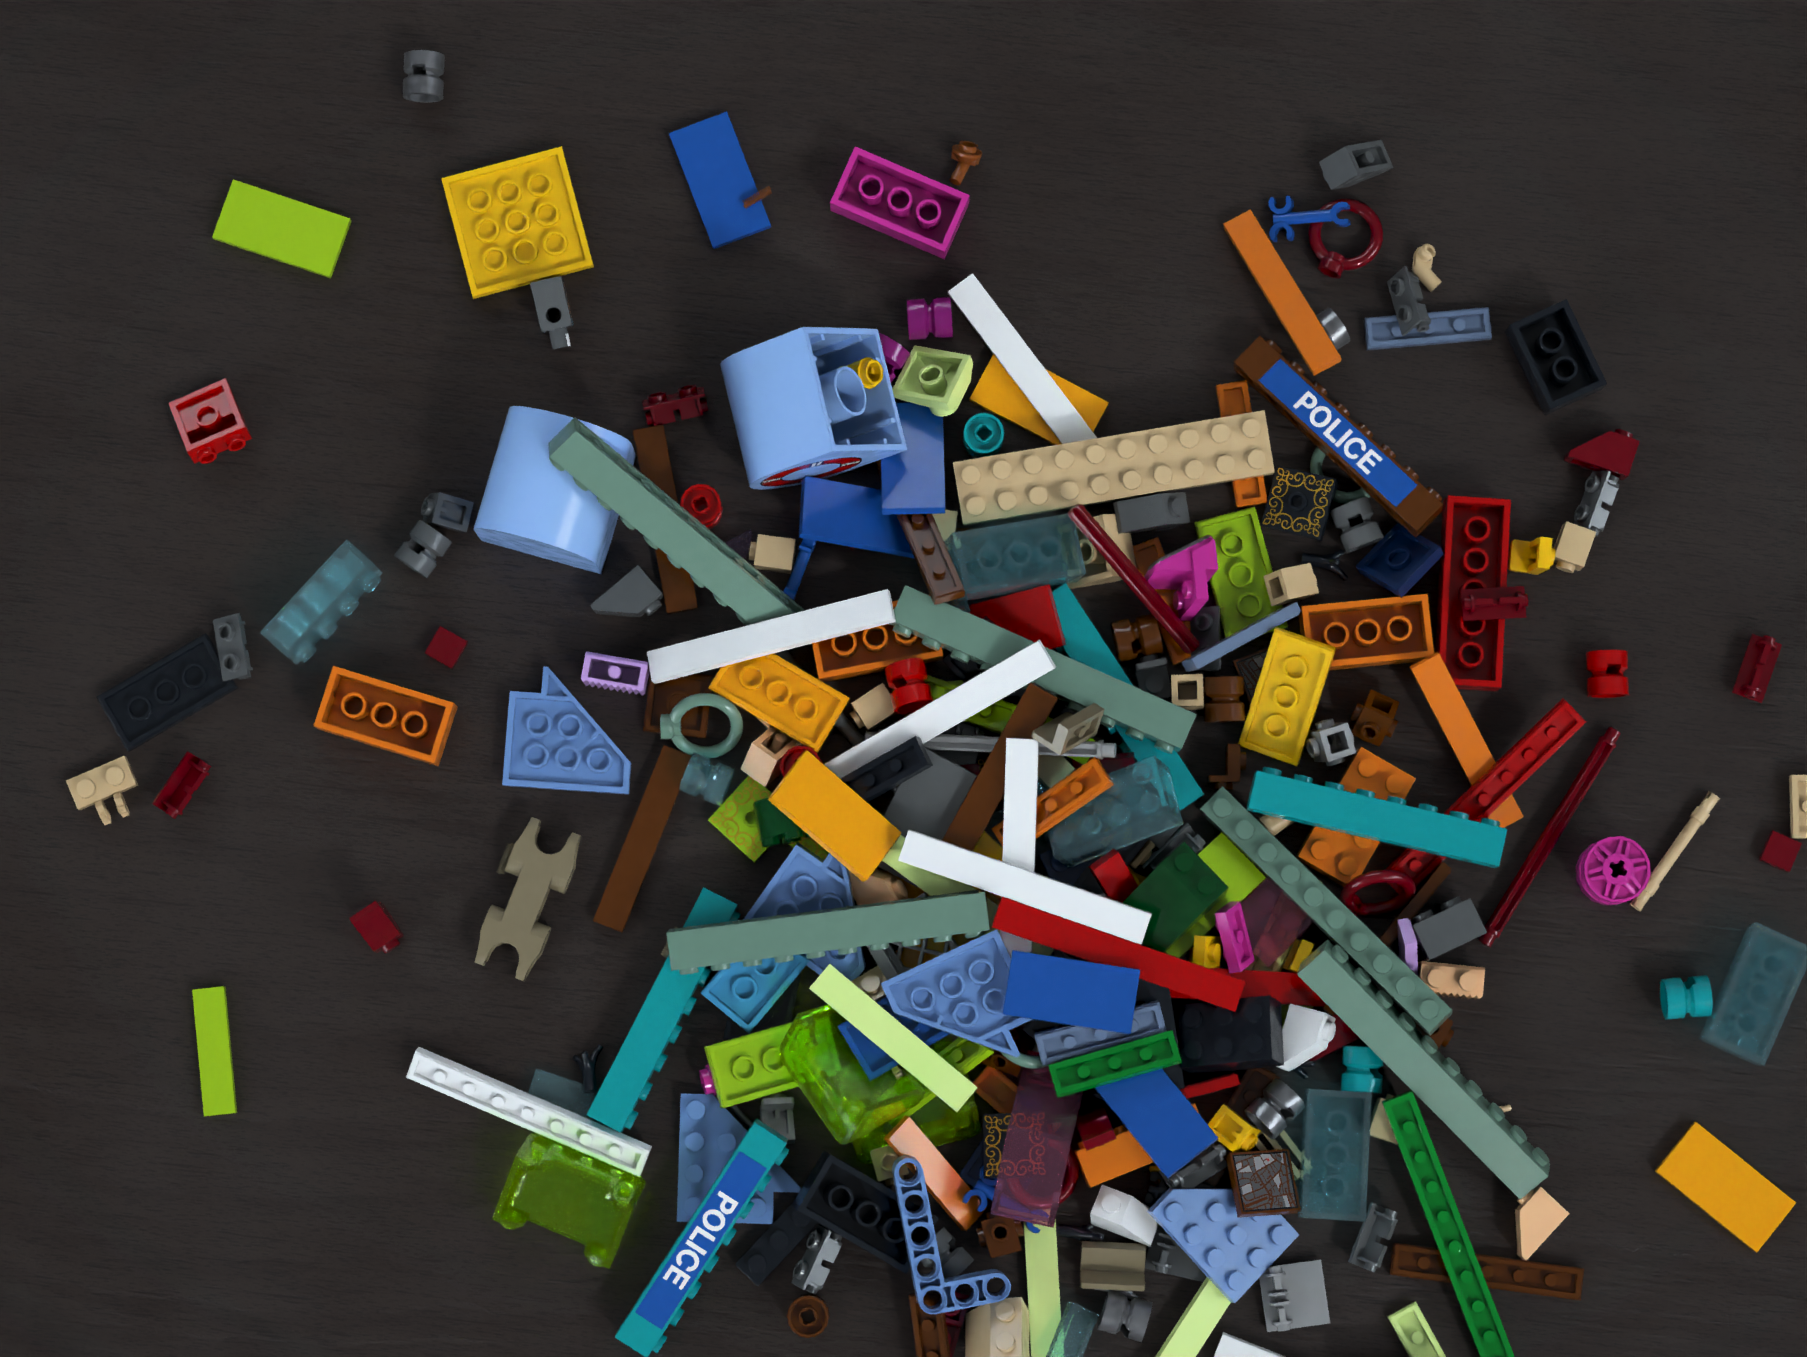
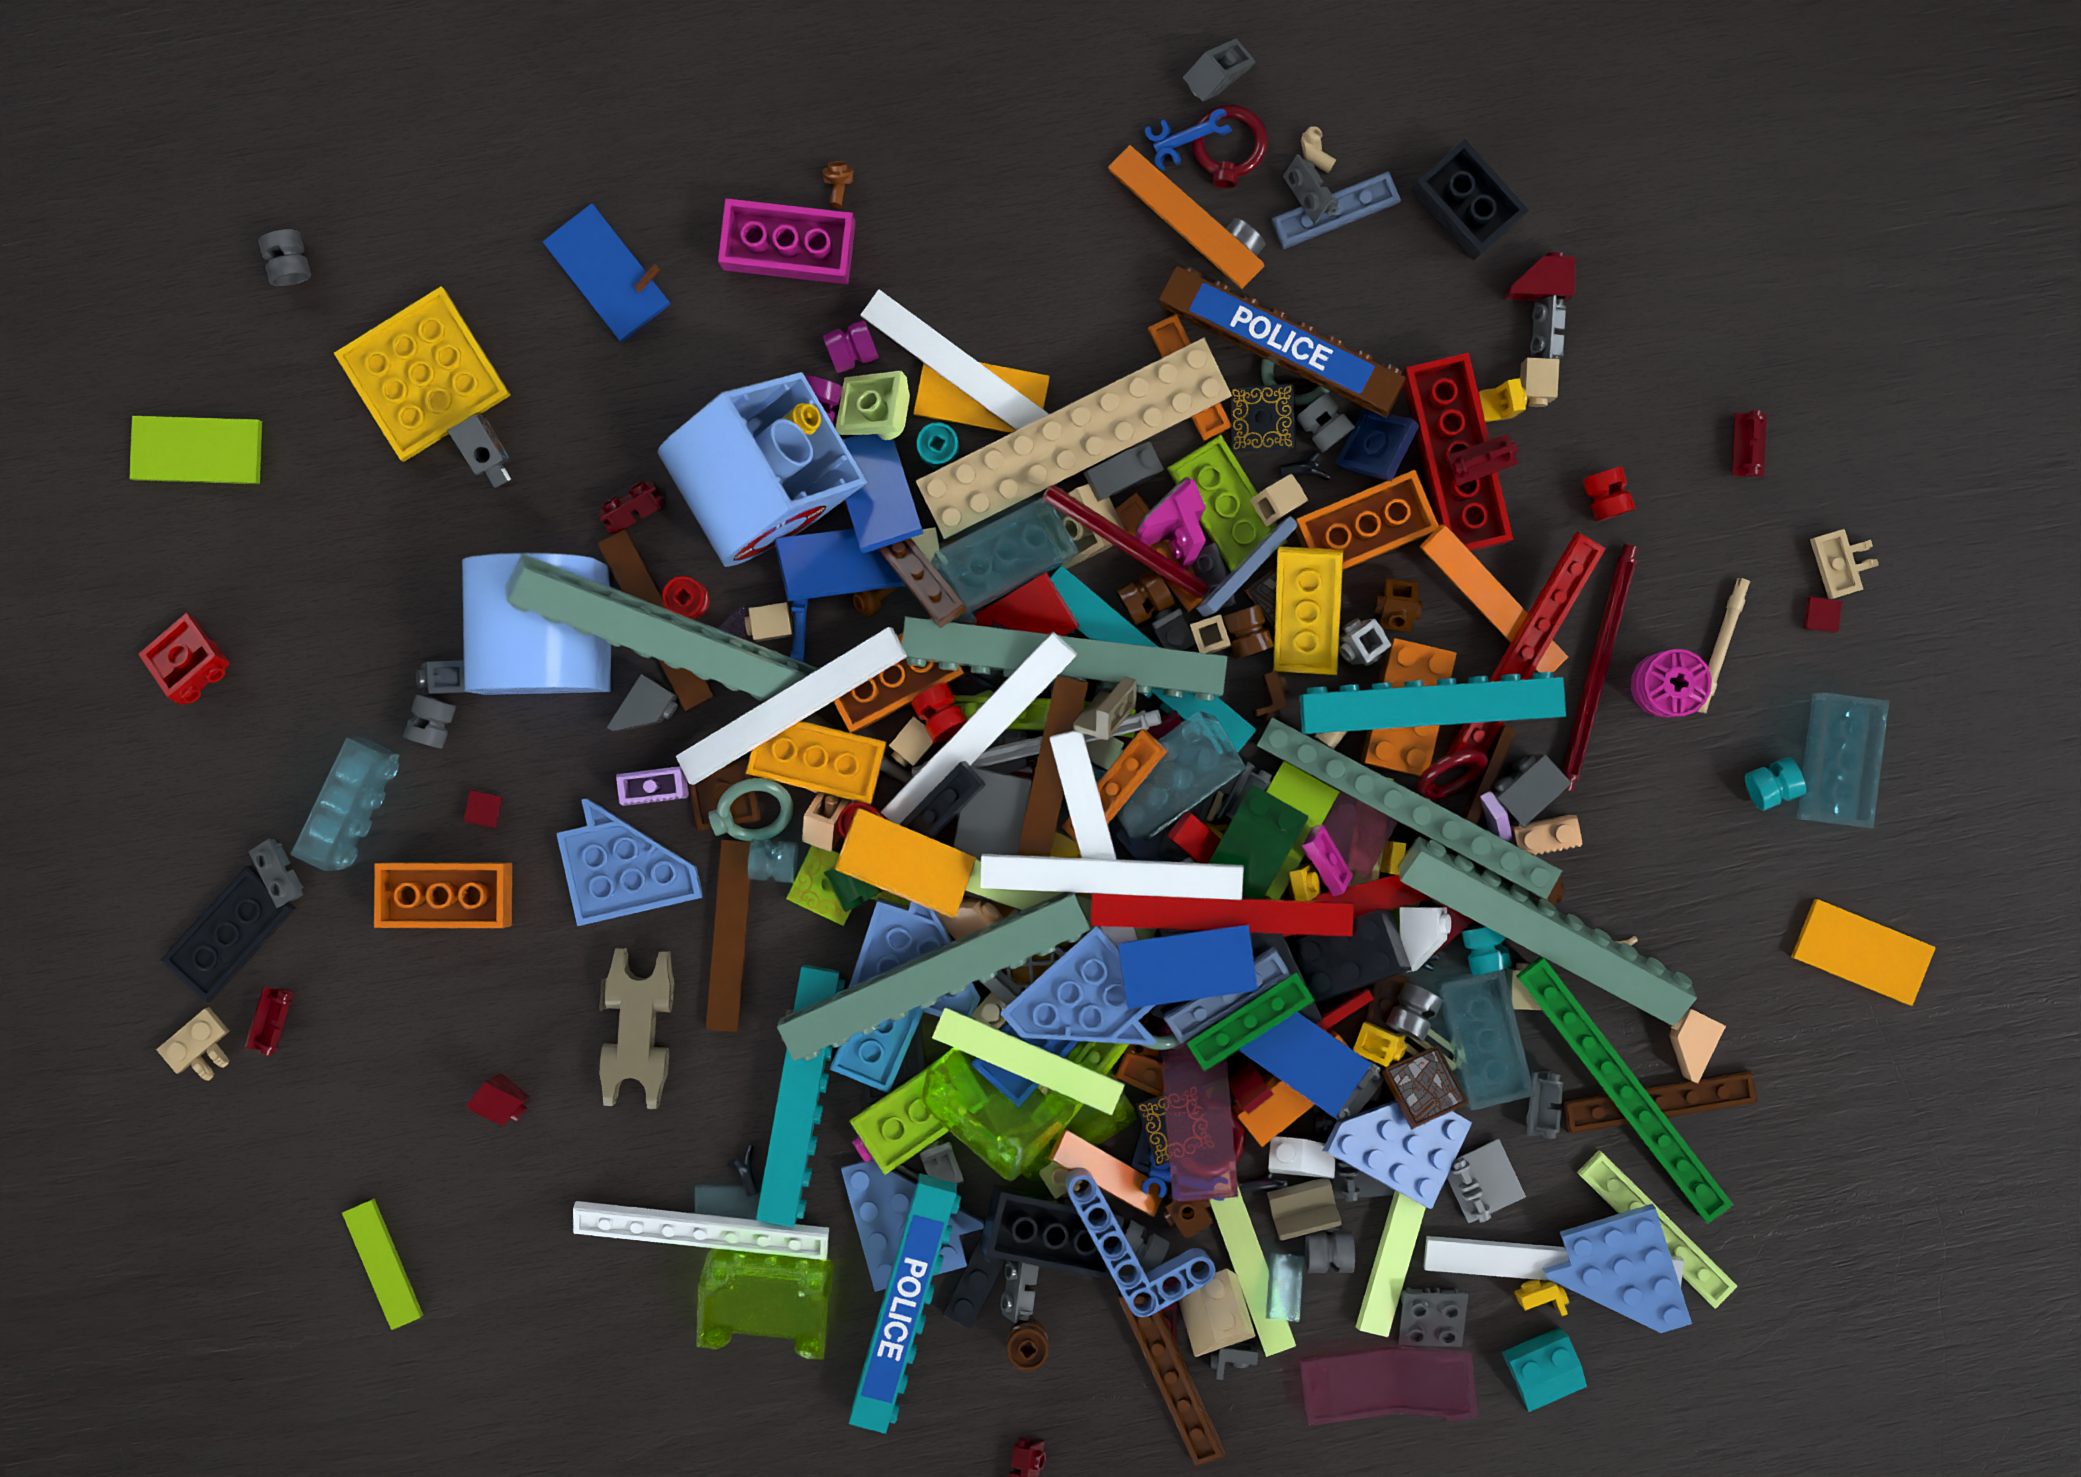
camera: 15 degrees left, 5 degrees up
none -> dark orange plate [853,587,897,616]

